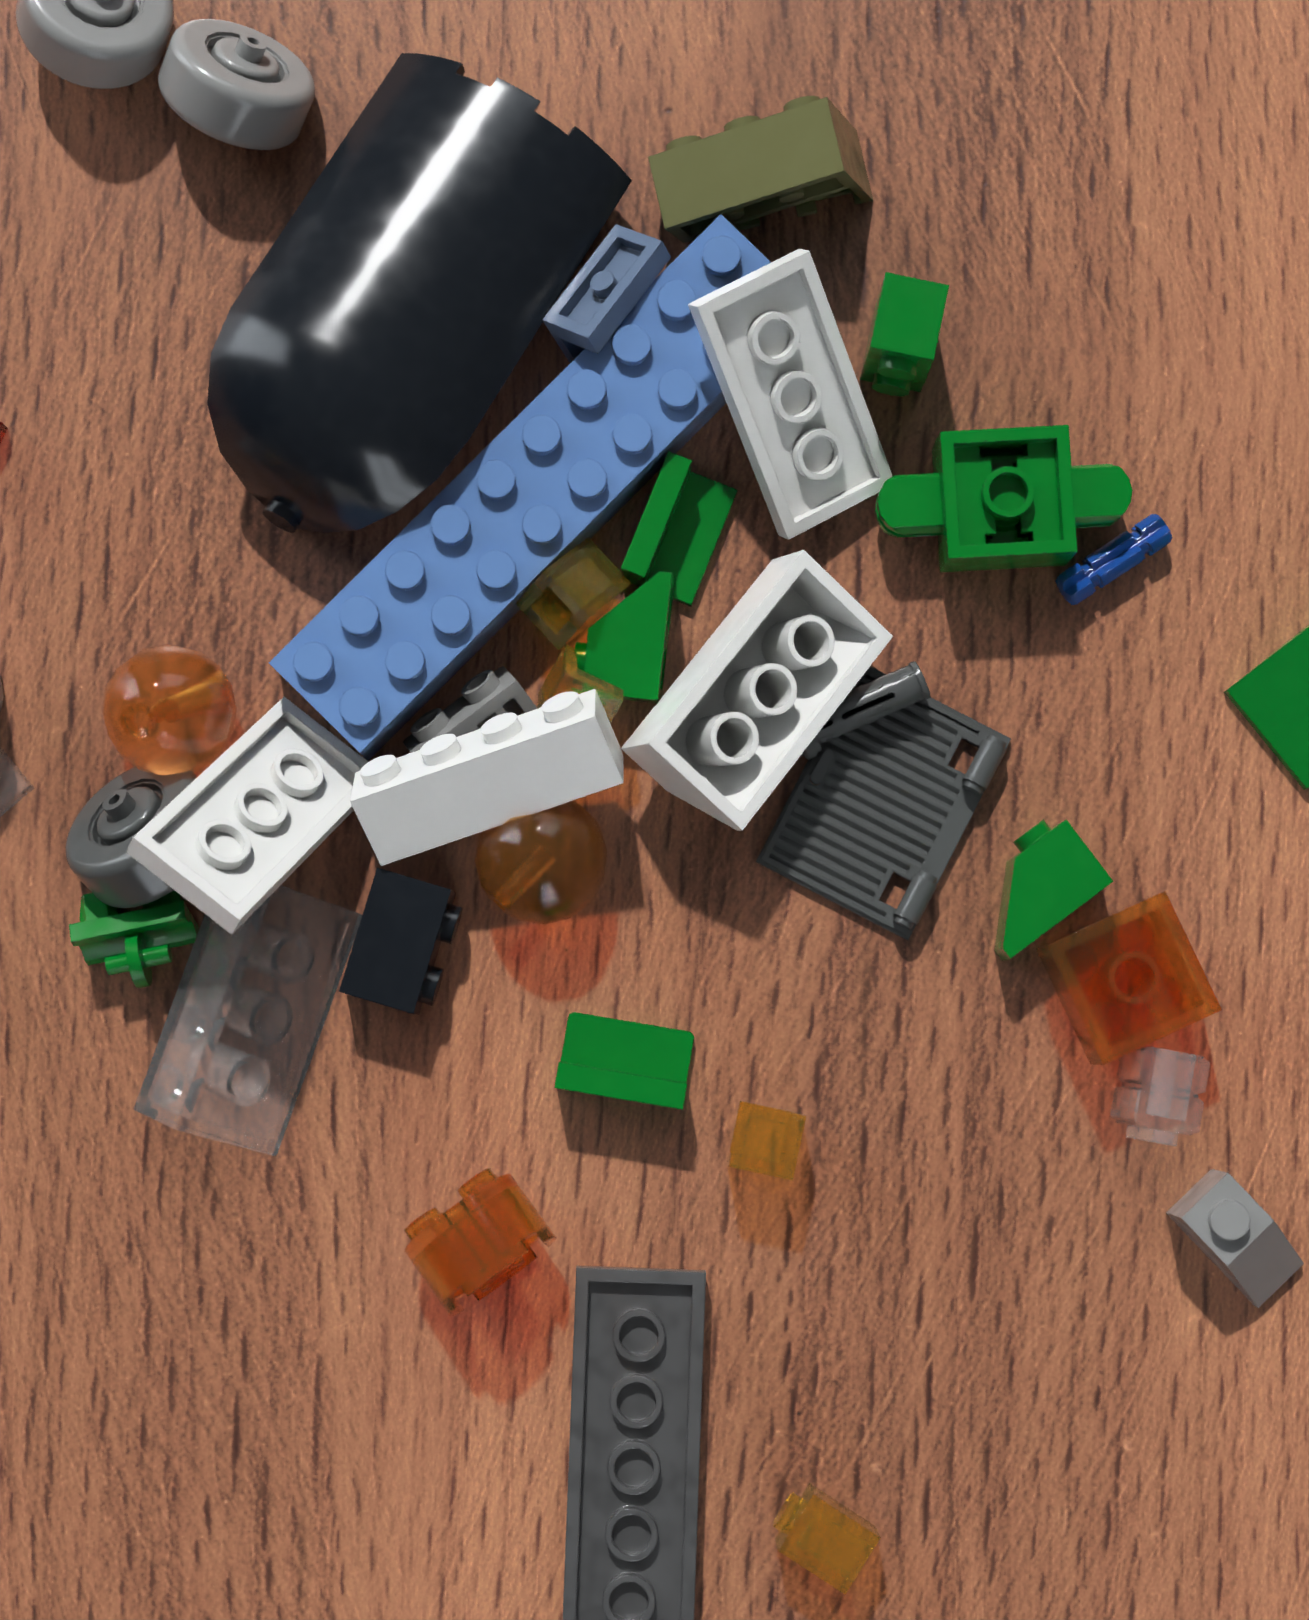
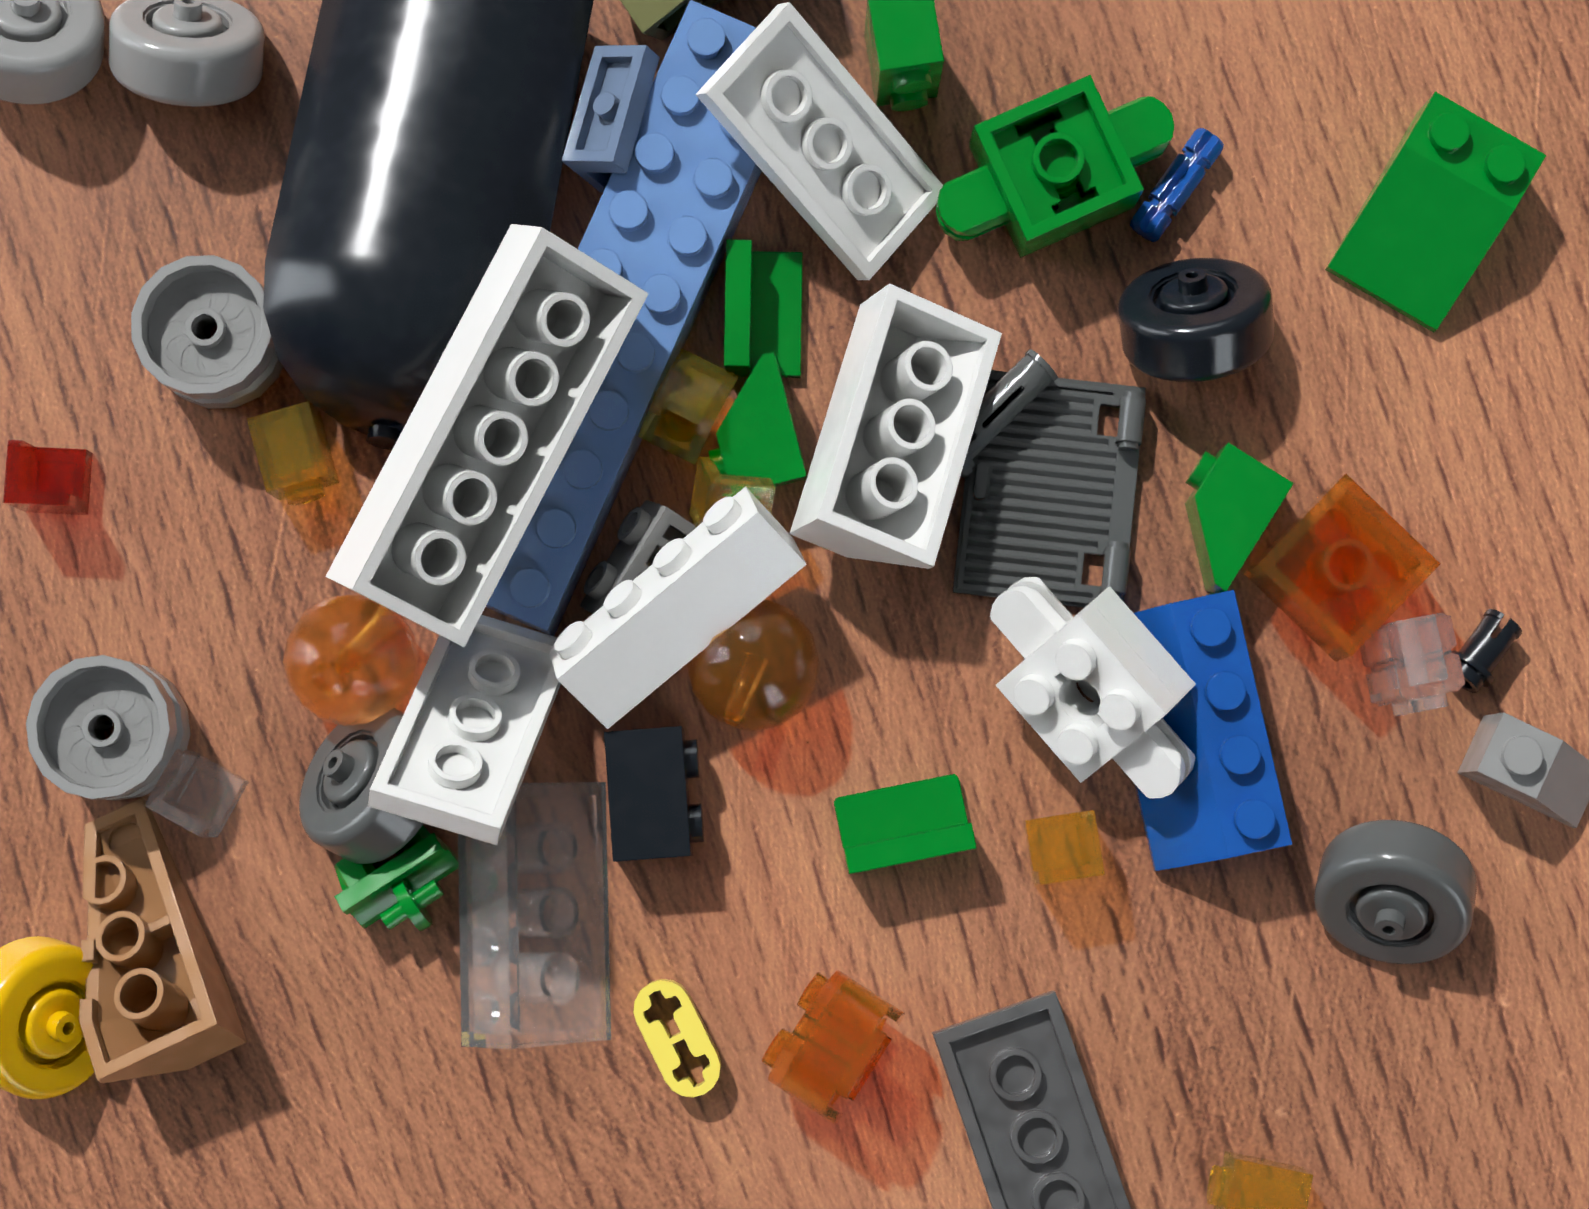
camera: 20 degrees left, 0 degrees up
none -> light grey wheel [131,255,283,409]
none -> clear yellow brick [246,401,339,505]
none -> white brick [325,224,649,647]
none -> light yellow beam [633,979,721,1098]
none -> white brick [990,577,1196,798]
none -> black wheel [1118,258,1275,382]
none -> blue slope [1134,590,1292,871]
none -> dark grey wheel [1314,820,1477,964]
none -> black pin [1445,609,1522,693]

